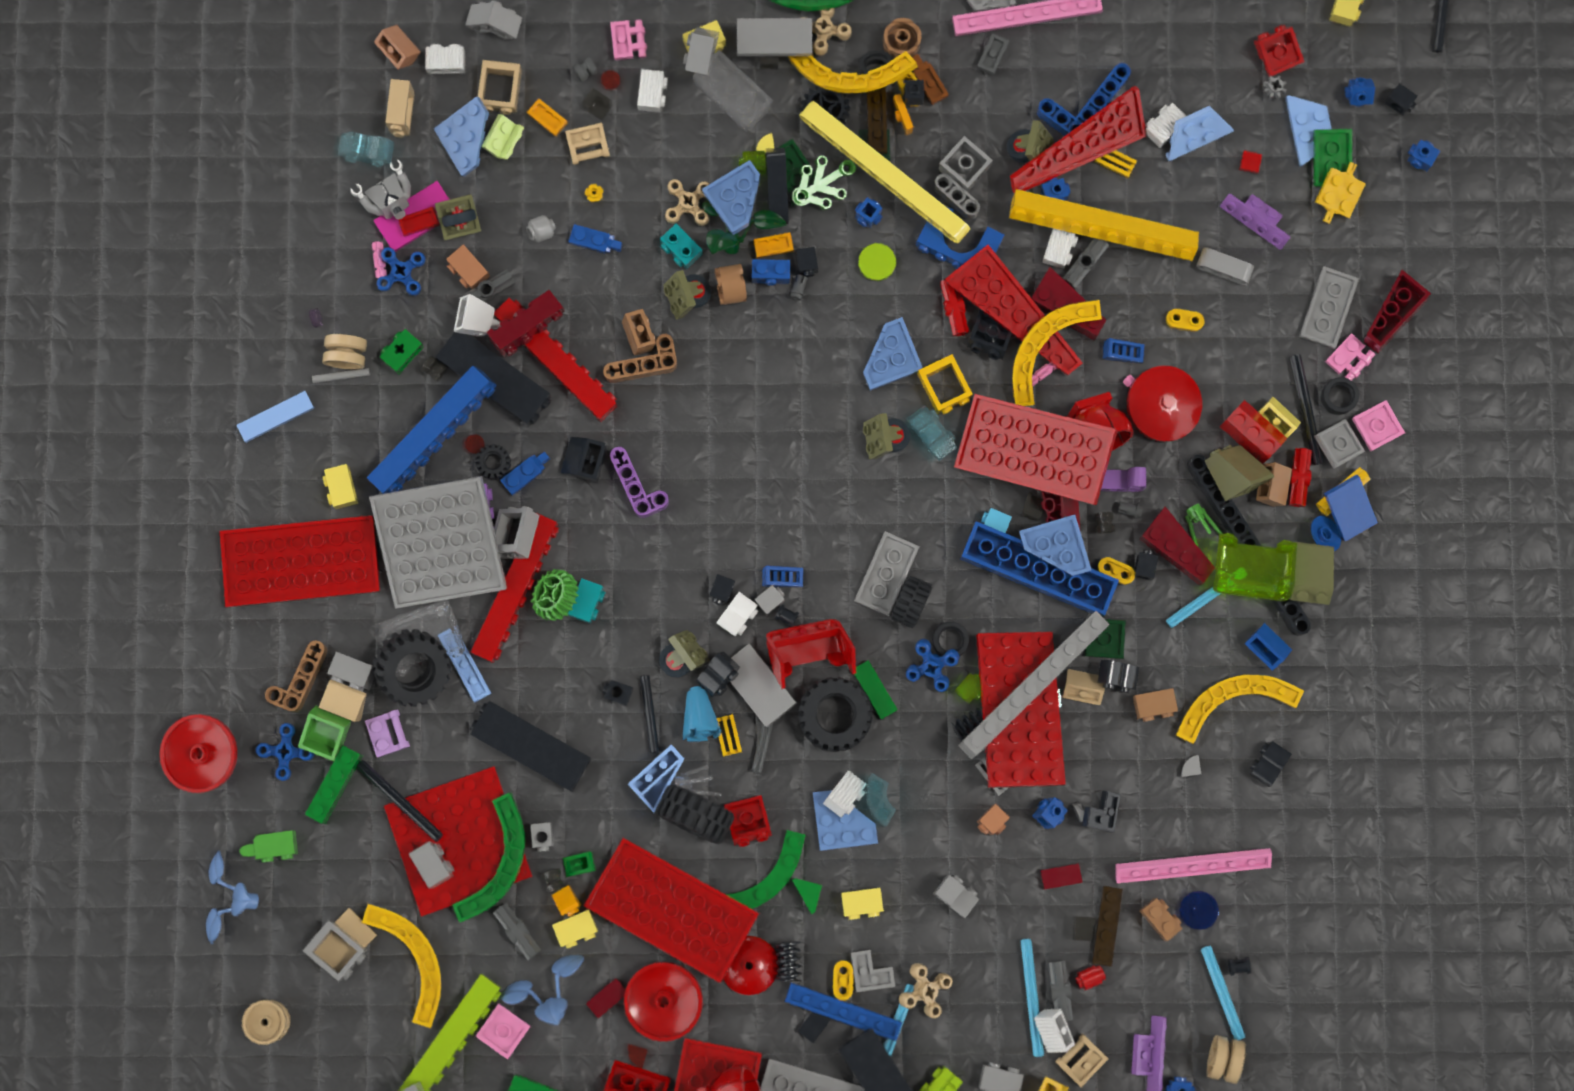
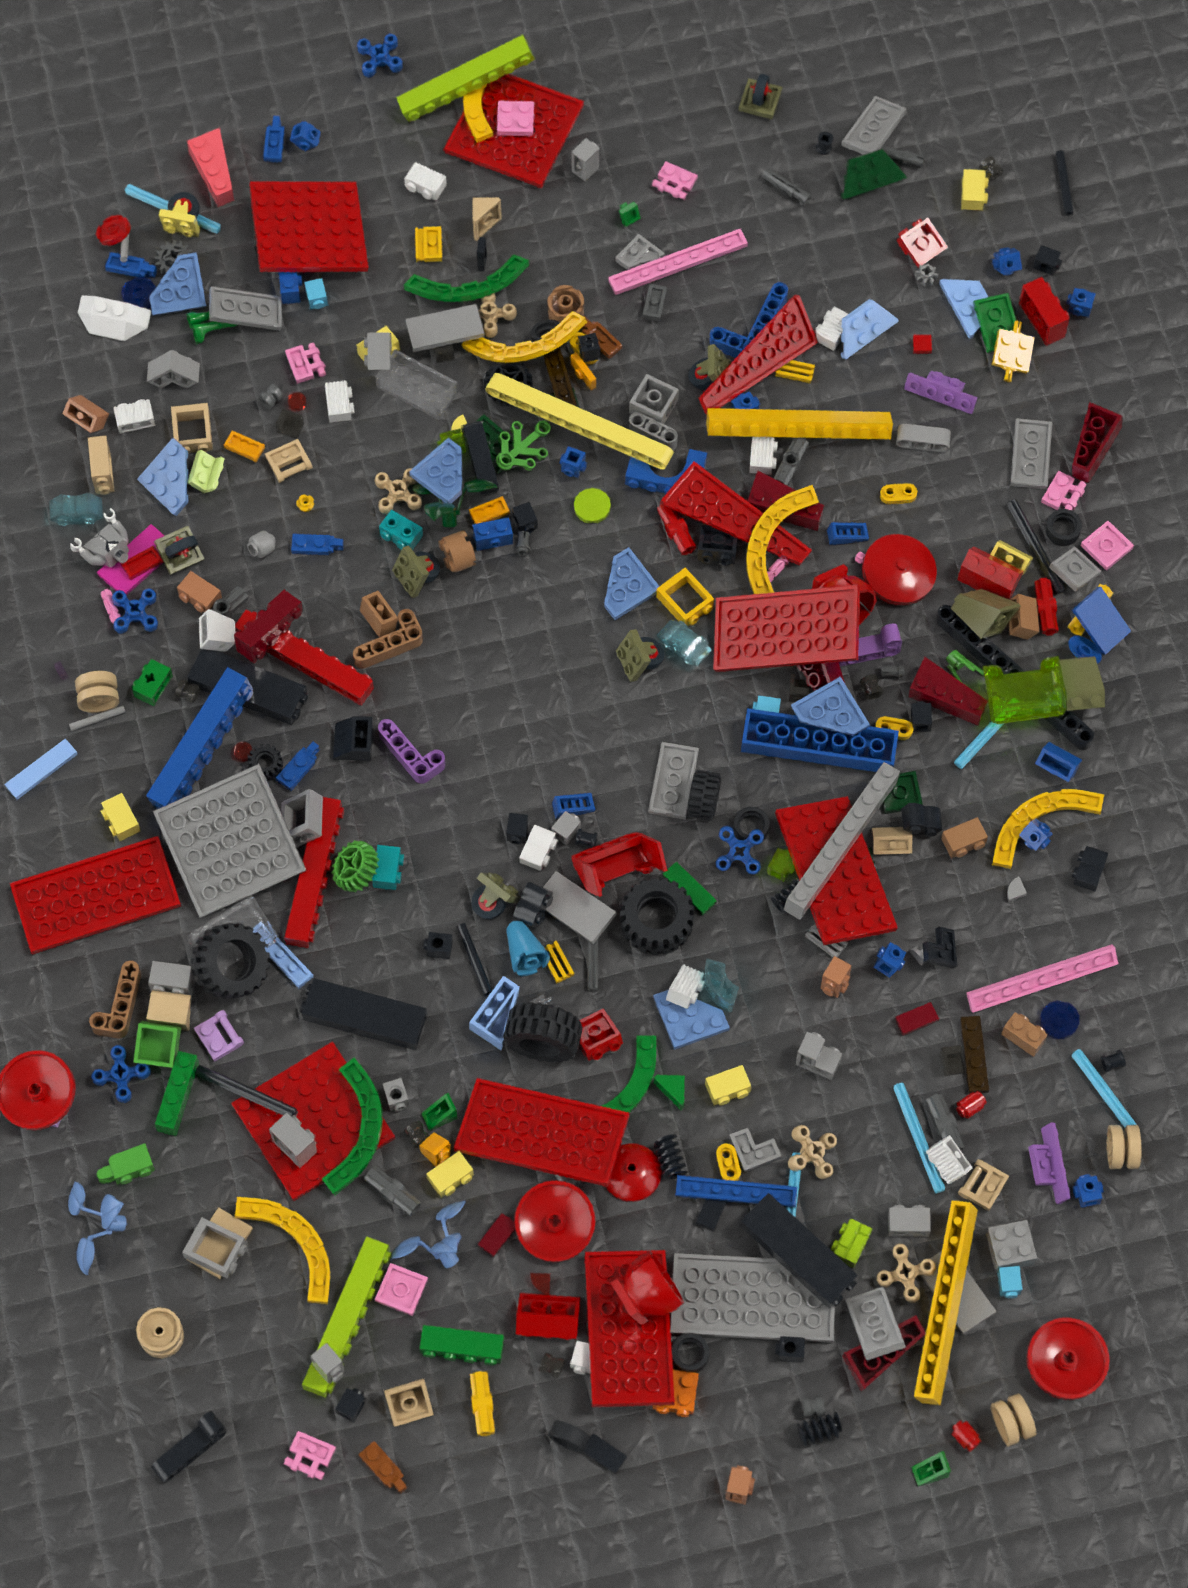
camera: 10 degrees left, 15 degrees down
none -> red brick [1019,277,1070,346]
none -> blue brick [1019,819,1053,851]

